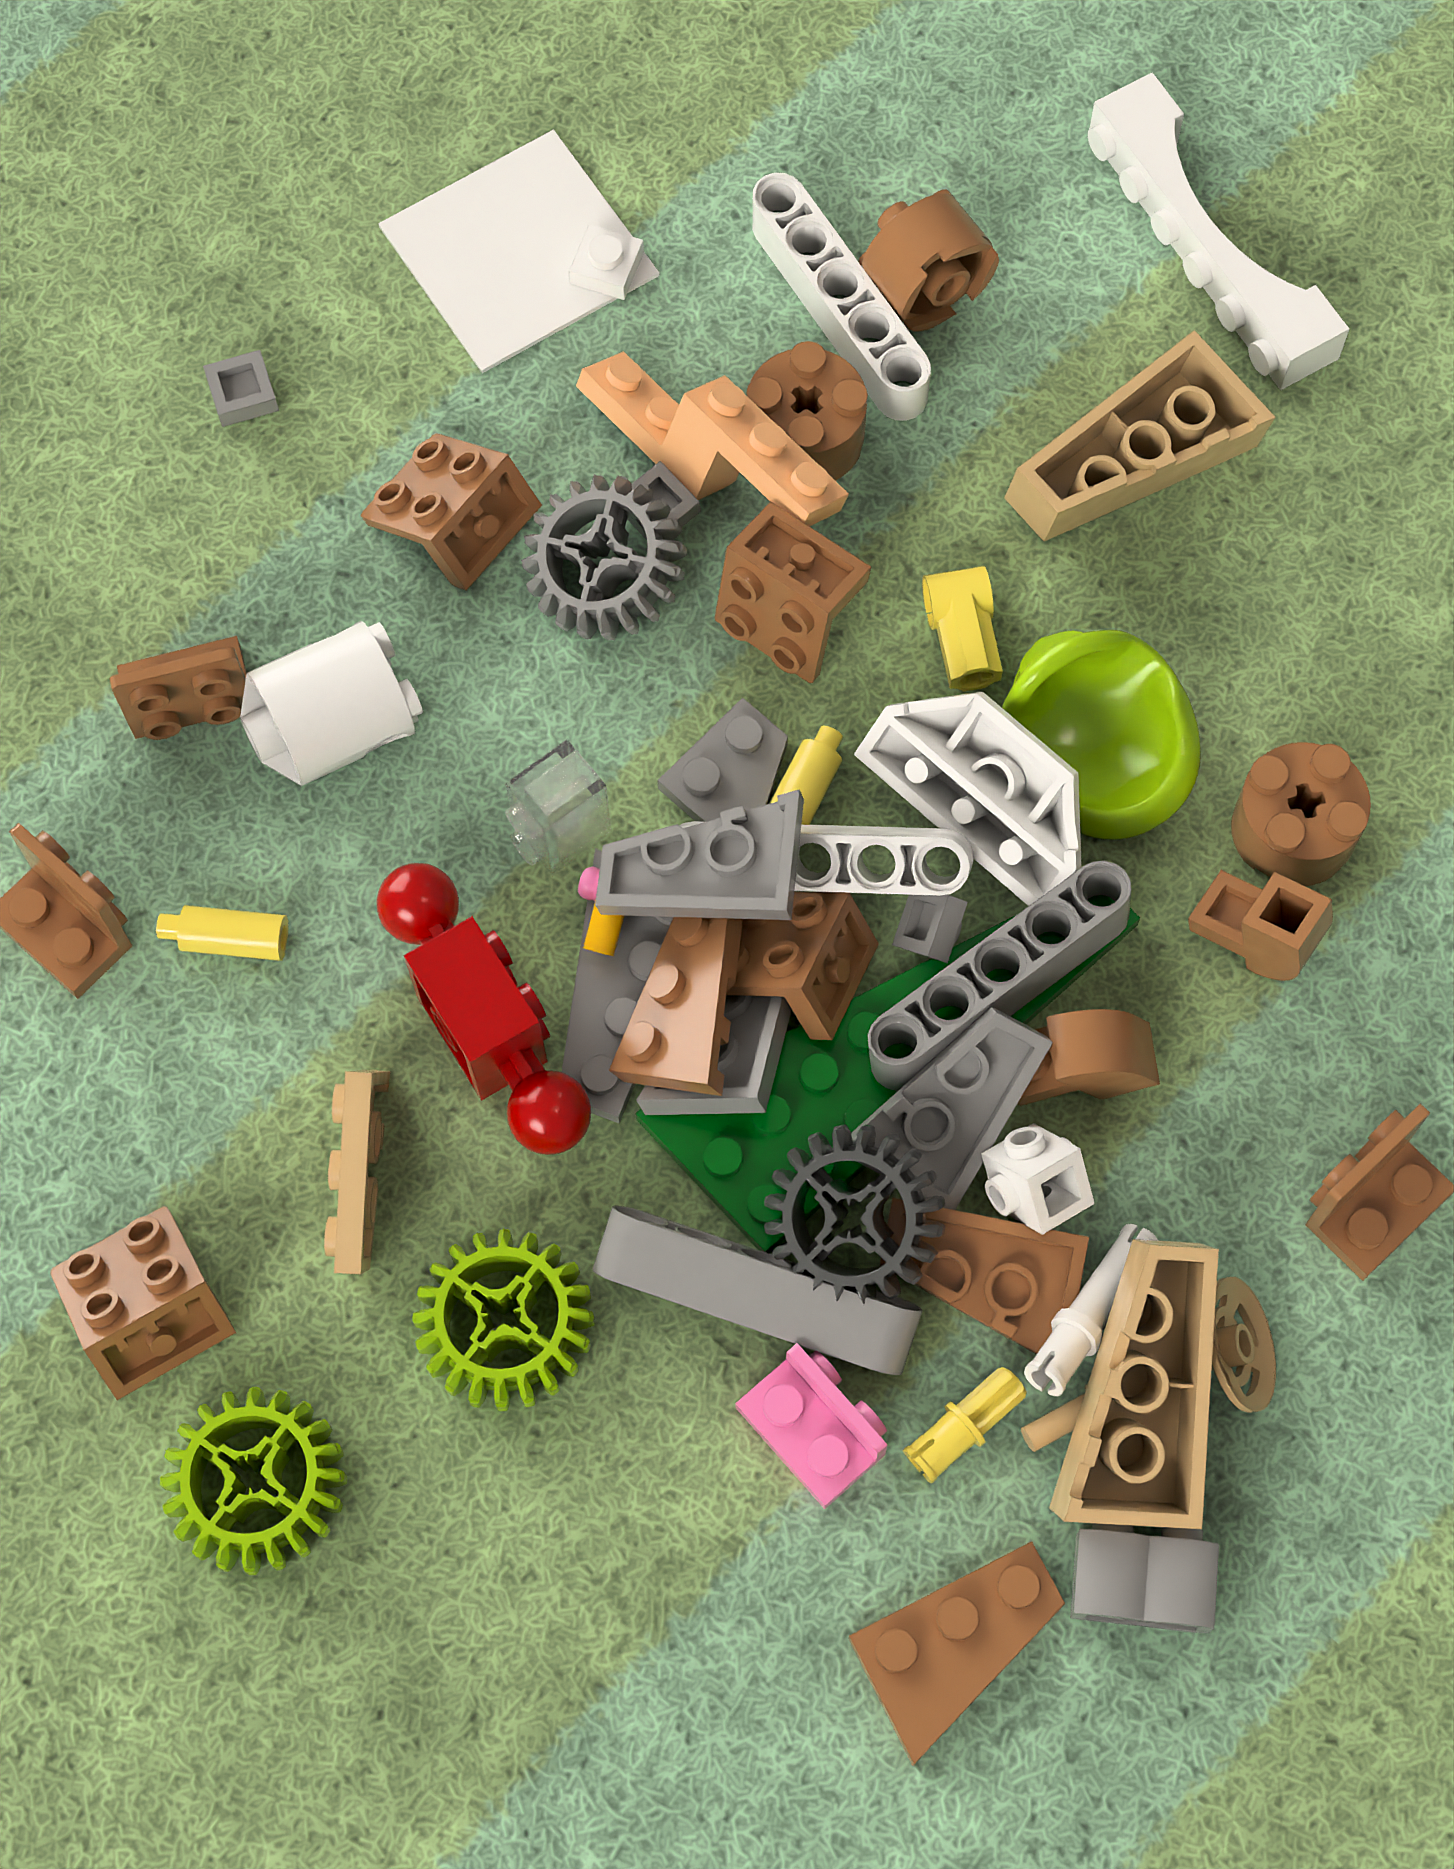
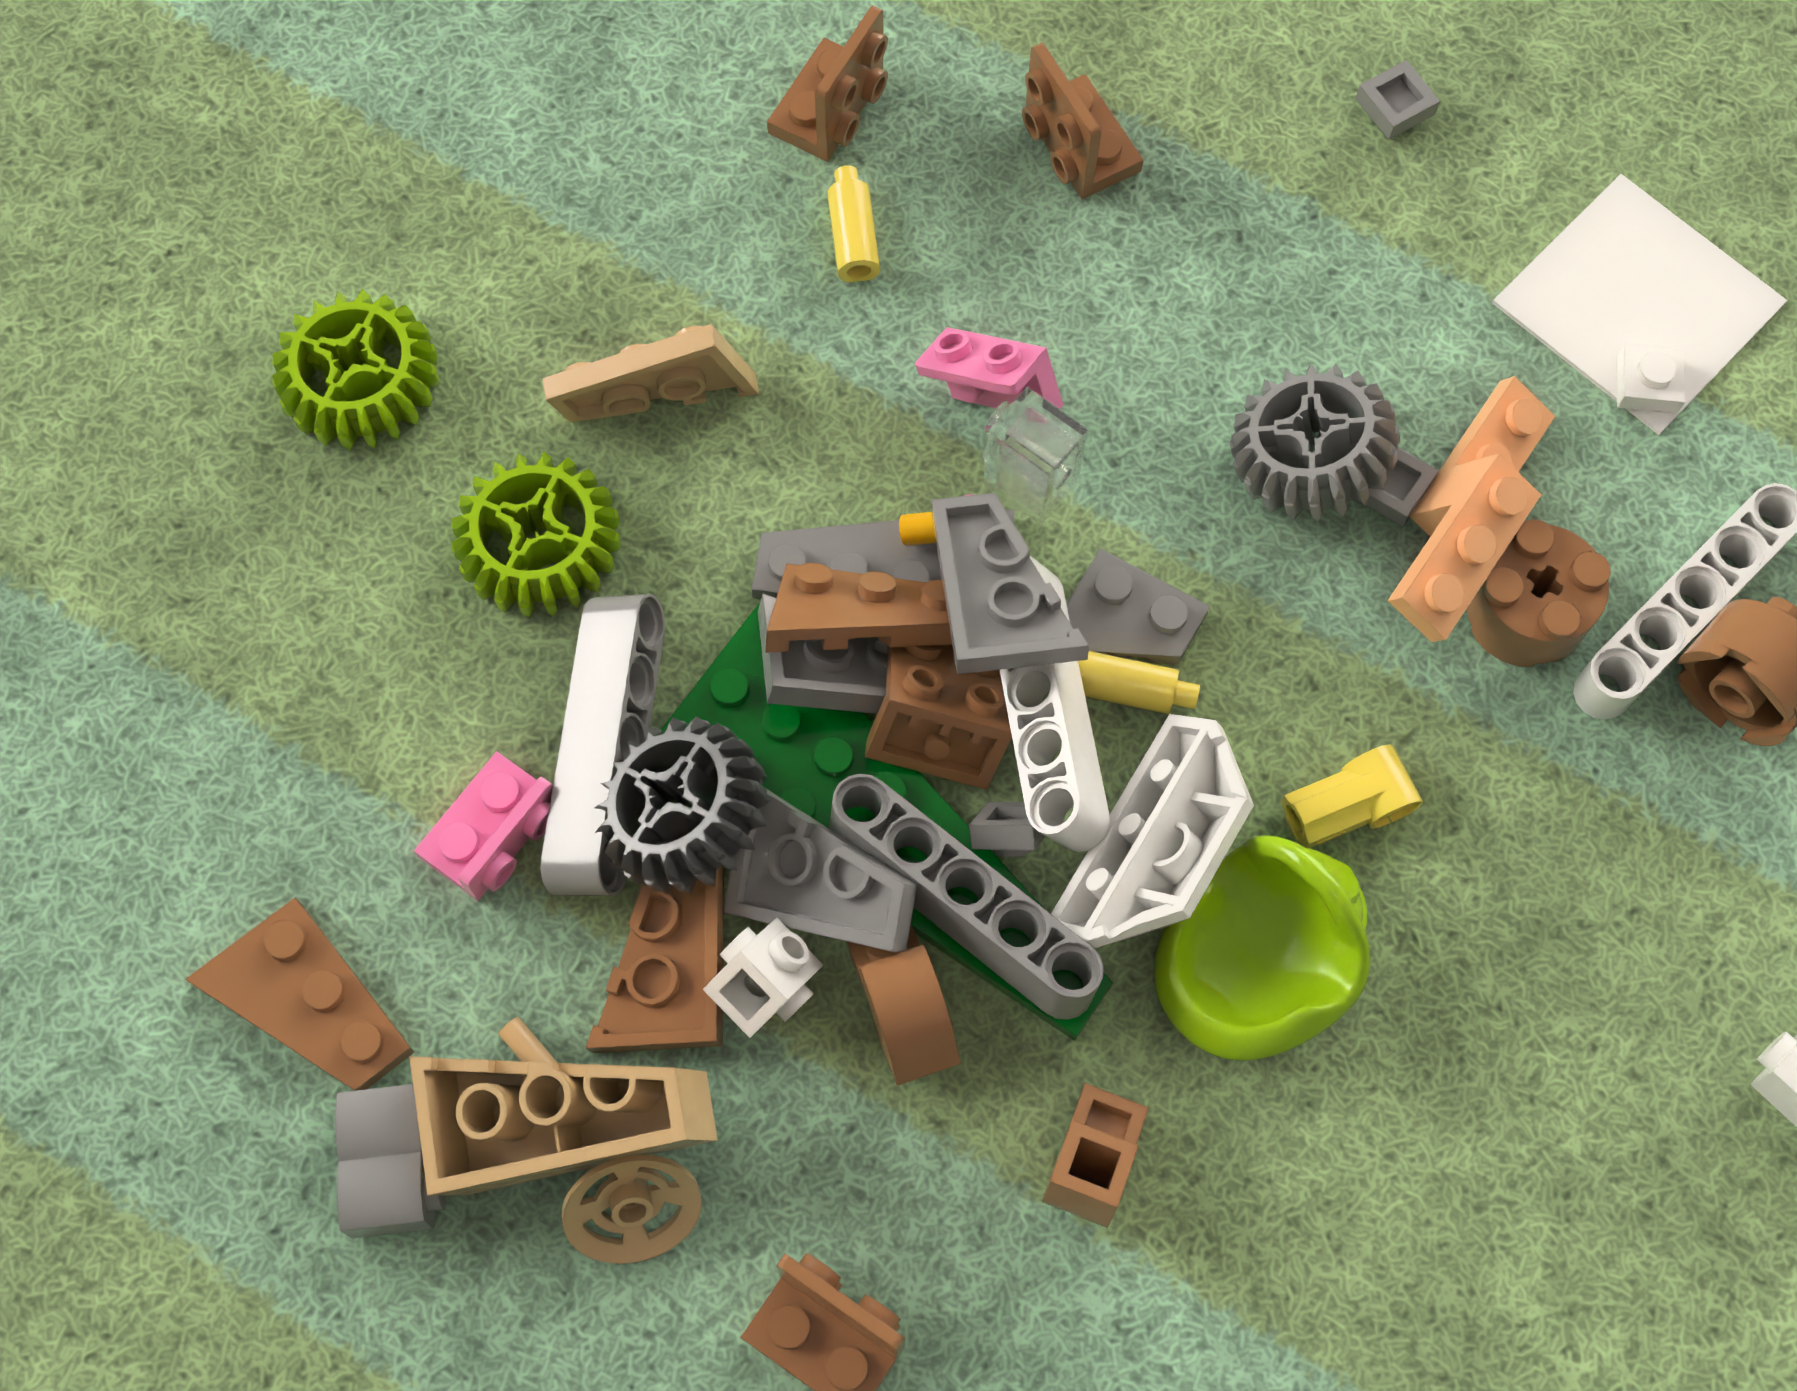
camera: 75 degrees right, 0 degrees up
medium nougat bracket [50,1206,236,1400] -> none
white cylinder [240,621,423,786] -> none
medium nougat bracket [361,433,542,591] -> none
red brick [376,863,591,1155] -> none
medium nougat bracket [715,501,871,684] -> none
light yellow axle [903,1367,1027,1483] -> none
tan wedge [1004,330,1275,542] -> none
white pin [1024,1224,1159,1396] -> none
medium nougat brick [1231,742,1371,886] -> none
none -> bright pink bracket [915,327,1063,421]

